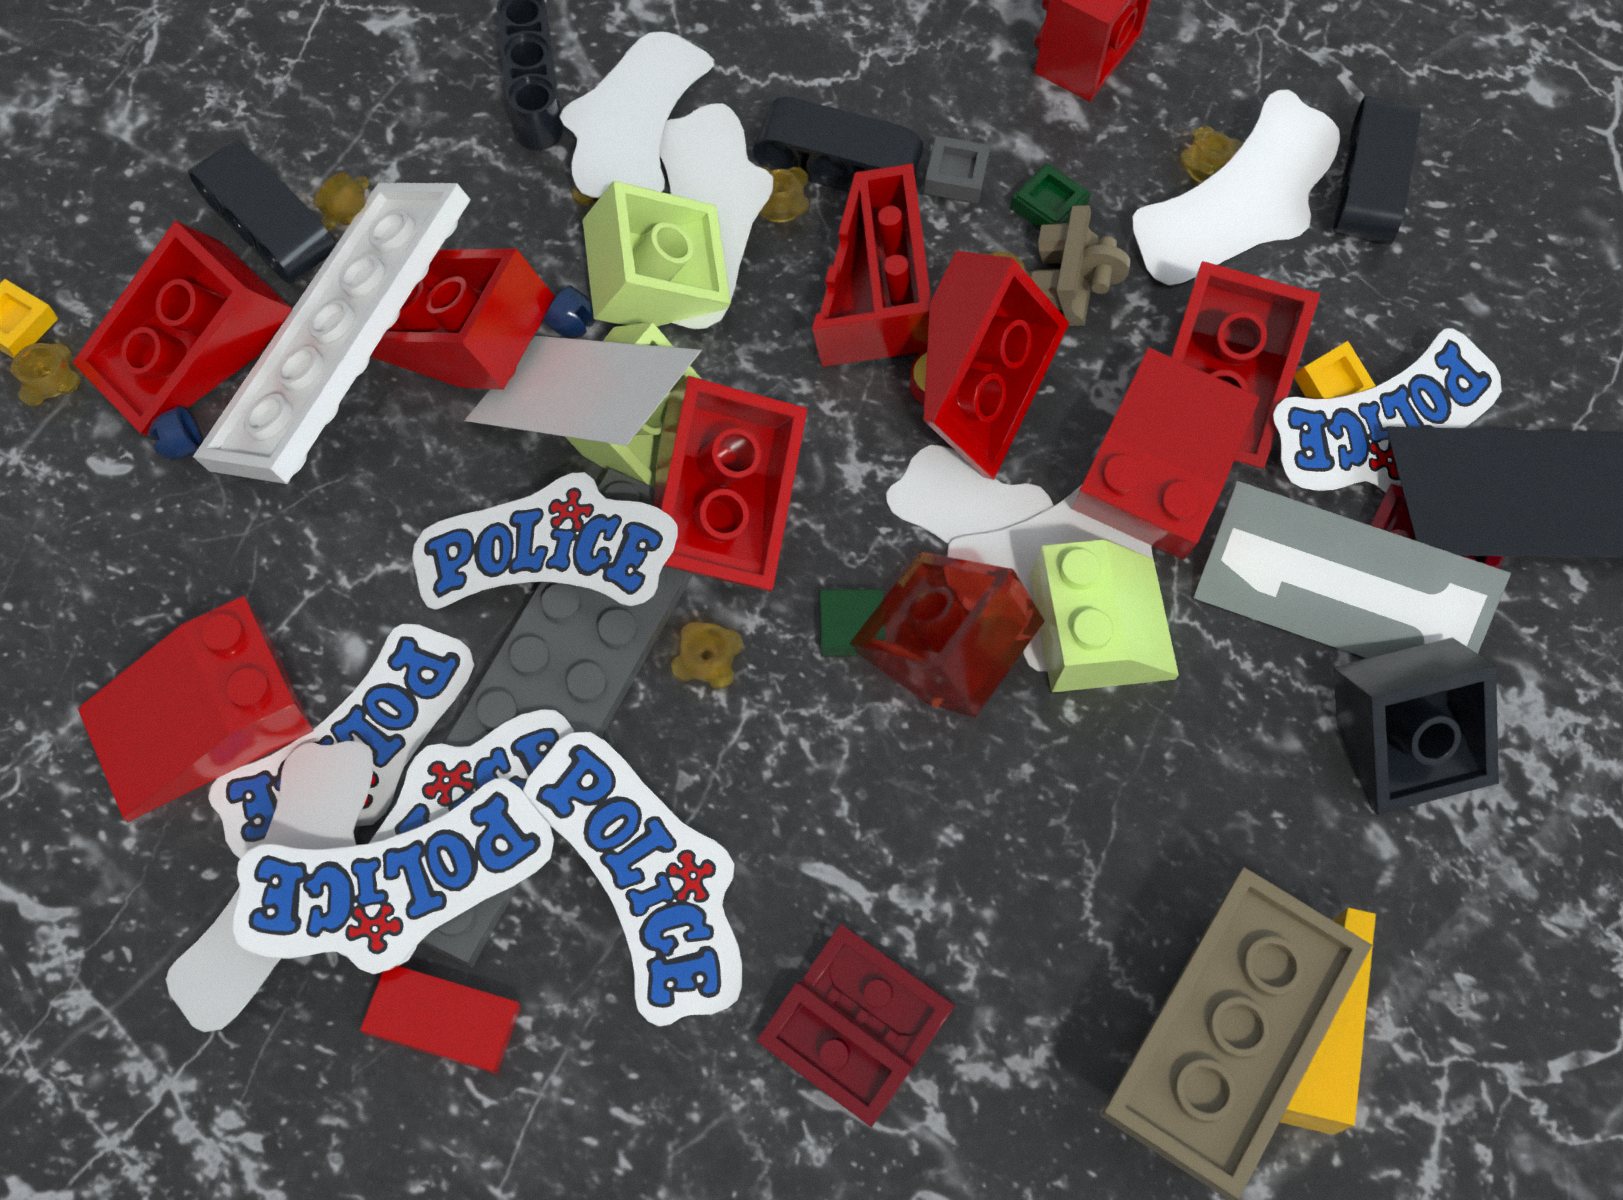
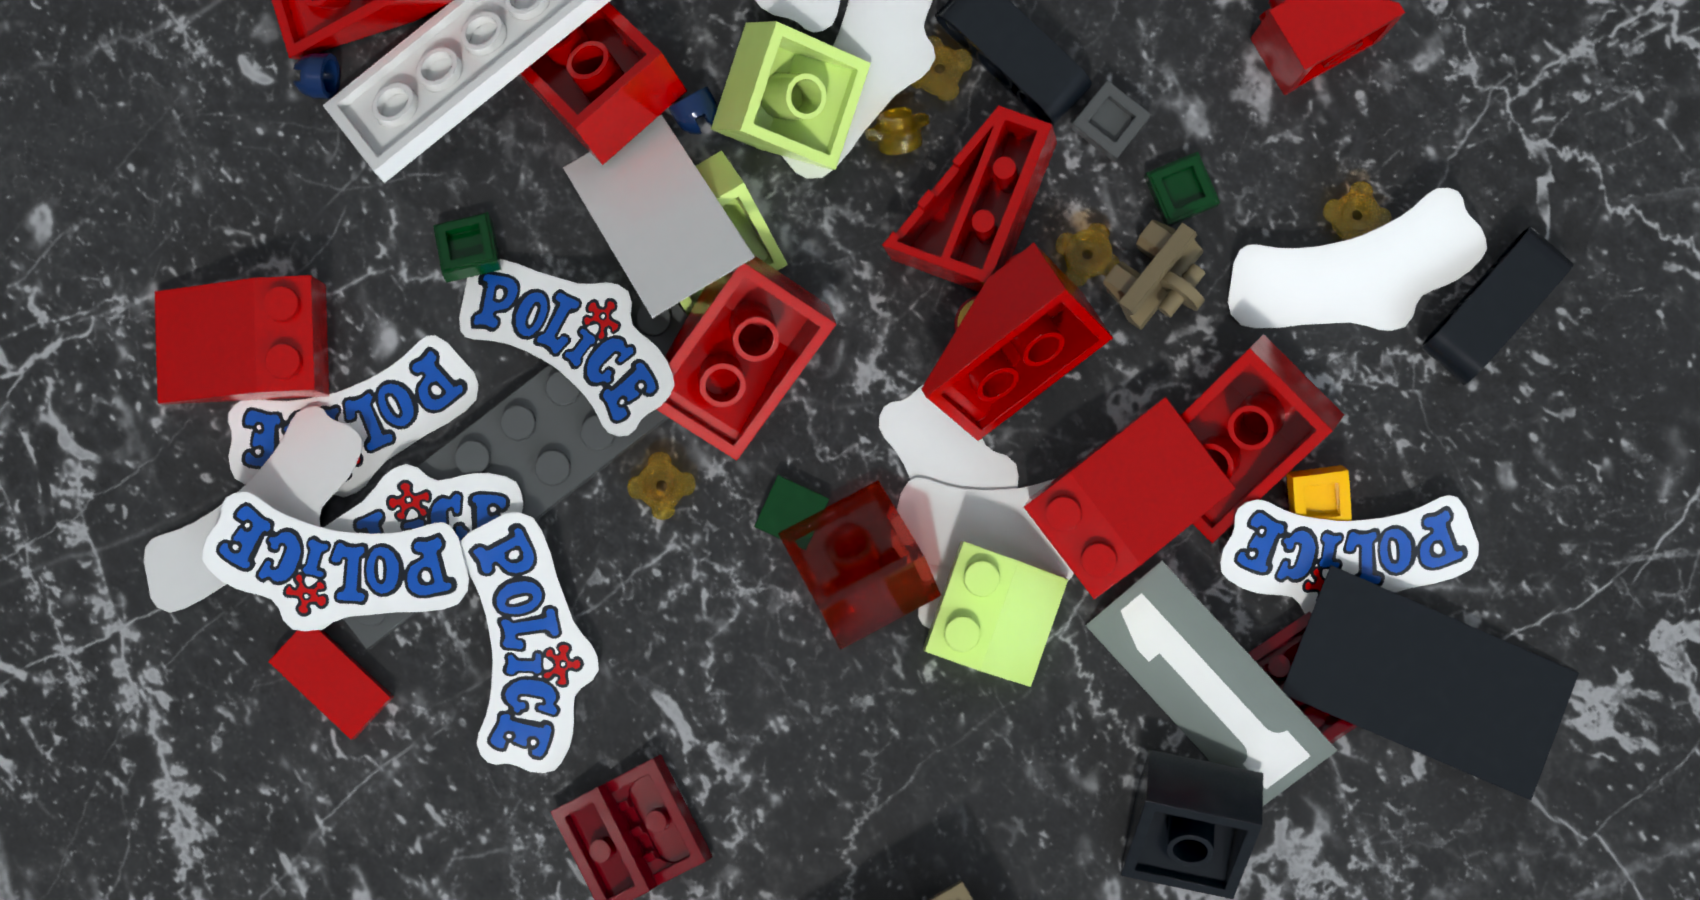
camera: 30 degrees right, 20 degrees up
none -> dark green tile [433,212,502,283]
none -> clear yellow plate [865,107,930,155]

